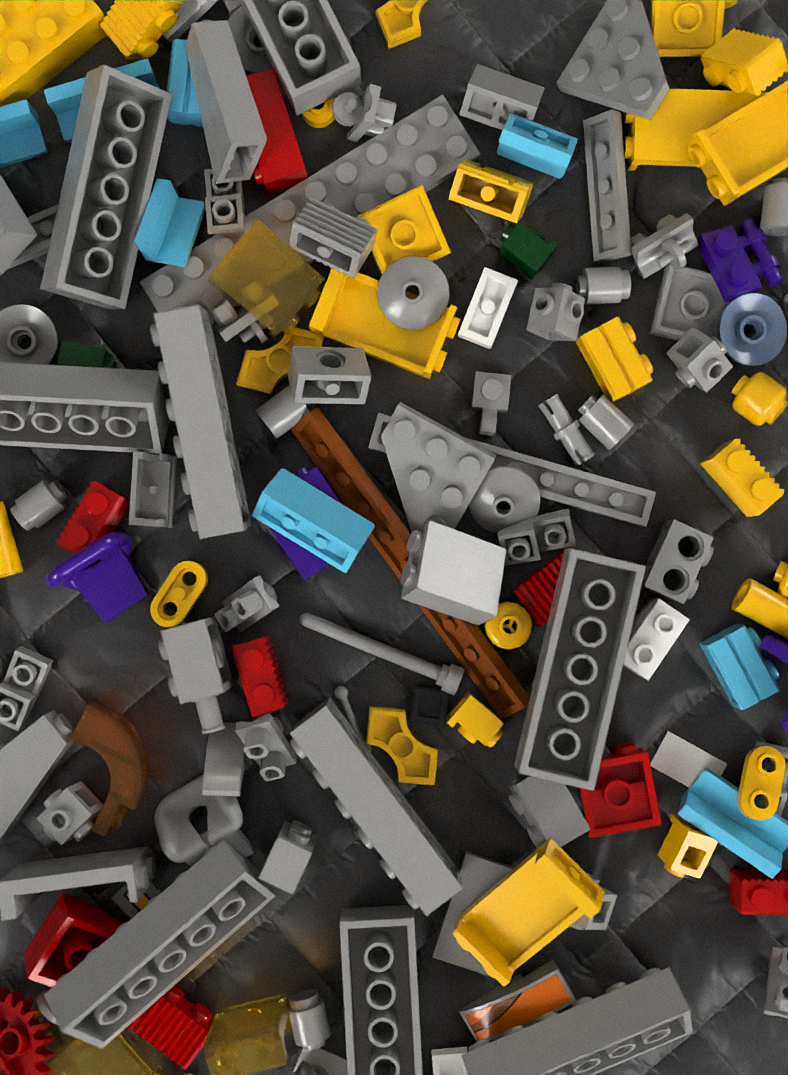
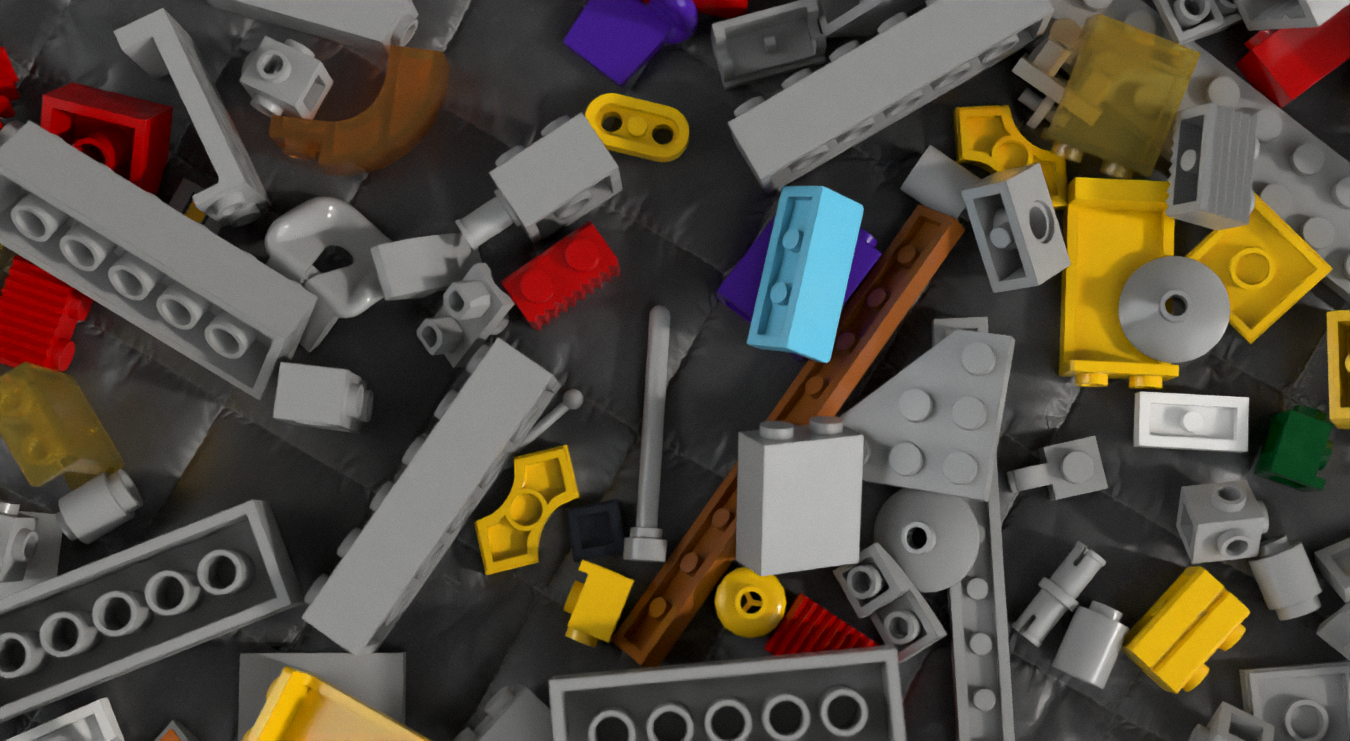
camera: 75 degrees right, 5 degrees down
light grey hips [215,575,279,632] -> none

